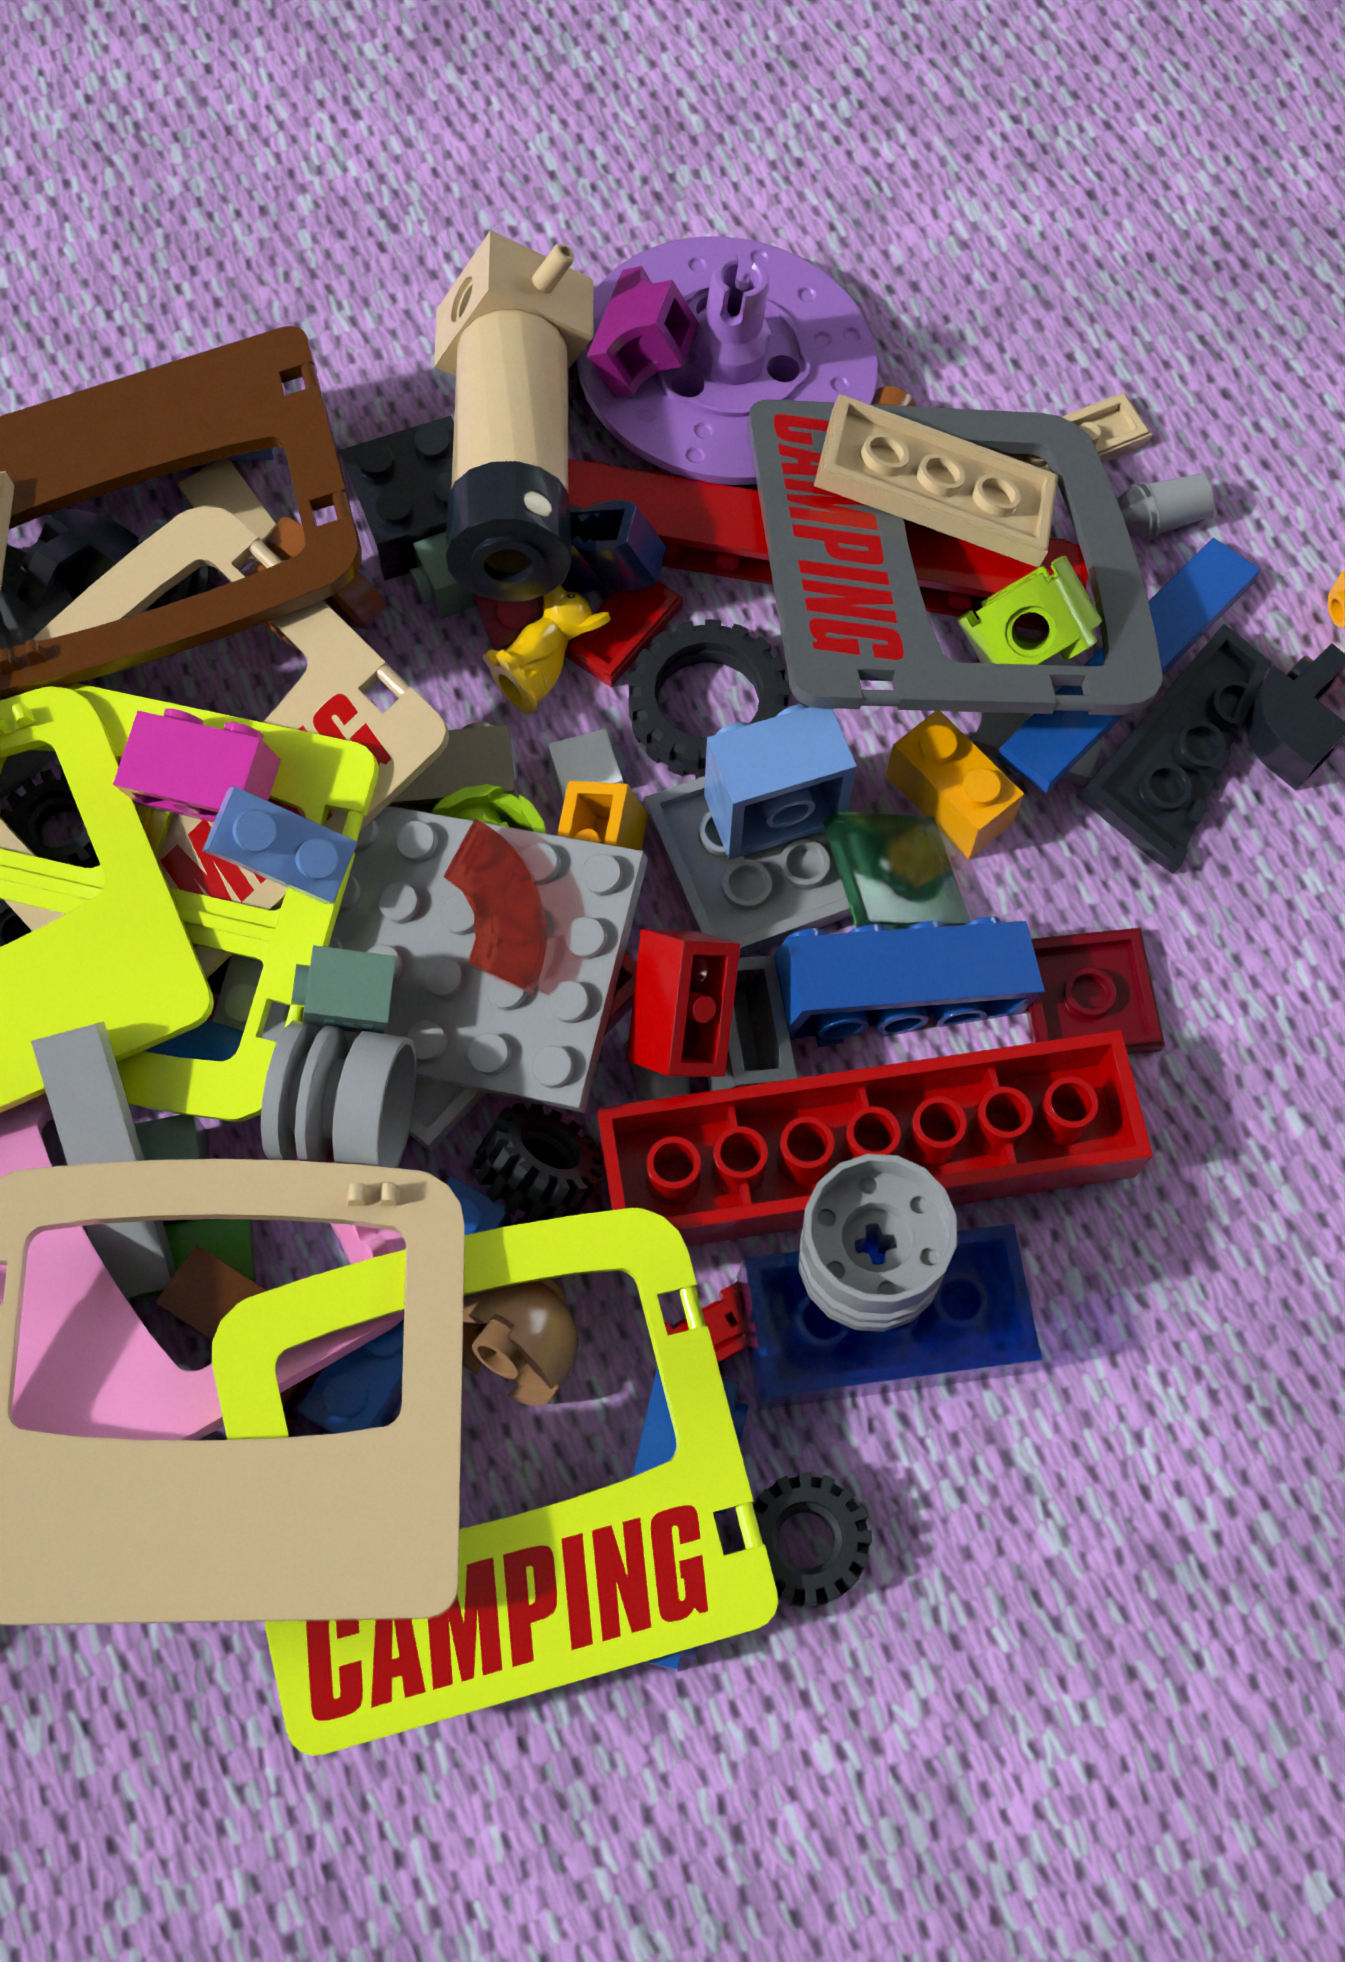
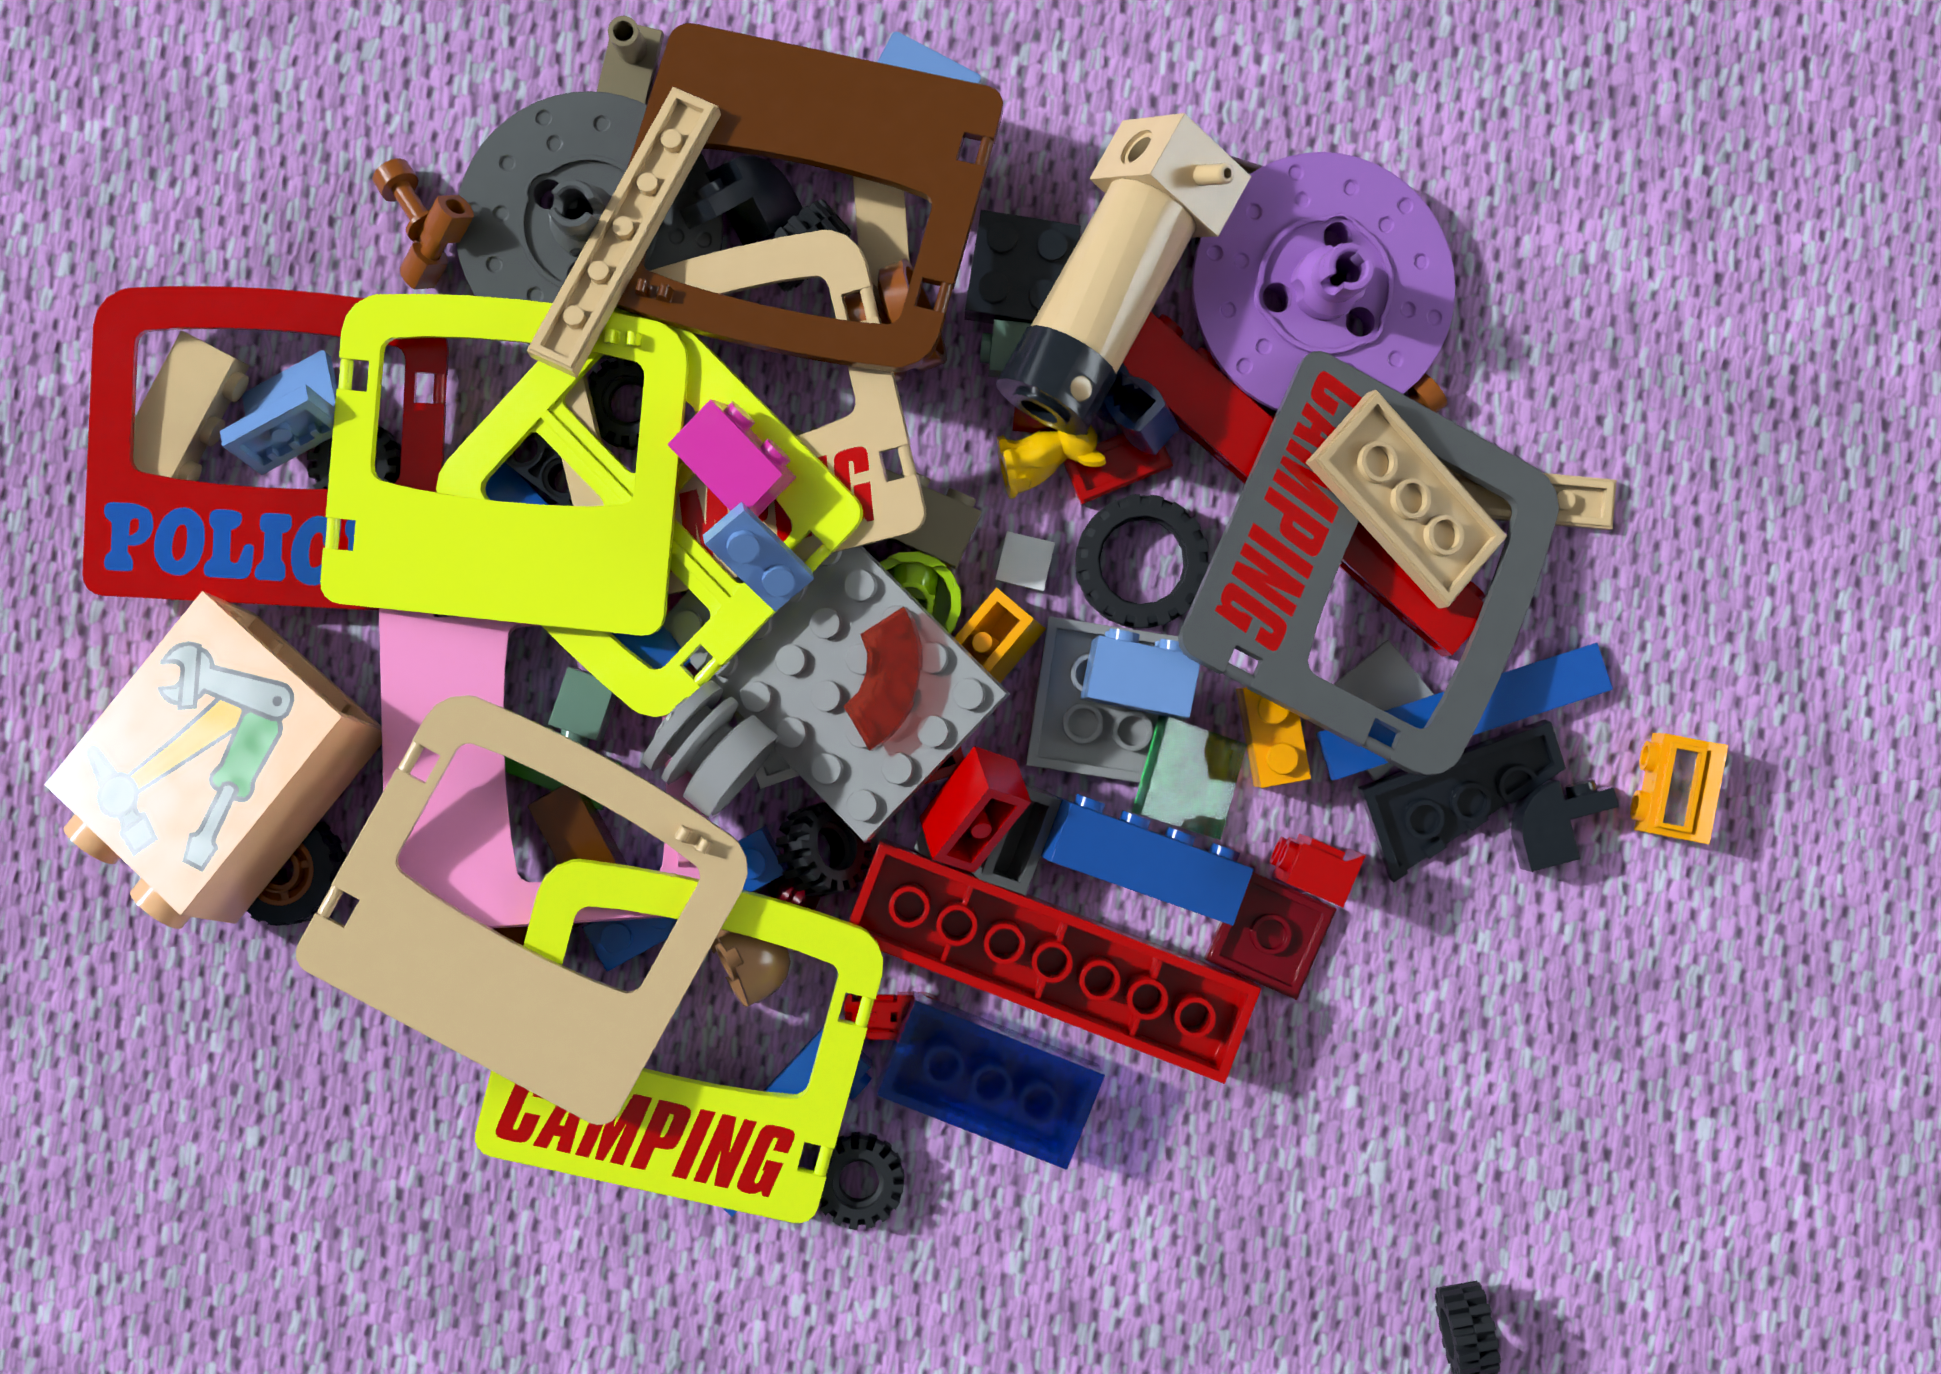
camera: 30 degrees right, 20 degrees up
light grey tile [31,1021,177,1298] -> none
sand green brick [291,945,396,1034] -> none
magenta brick [587,266,699,398] -> none
light grey wheel [799,1154,957,1332] -> none
lime brick [956,555,1102,665] -> none
piece [1117,473,1214,541] -> none
none -> red window [1269,834,1366,908]

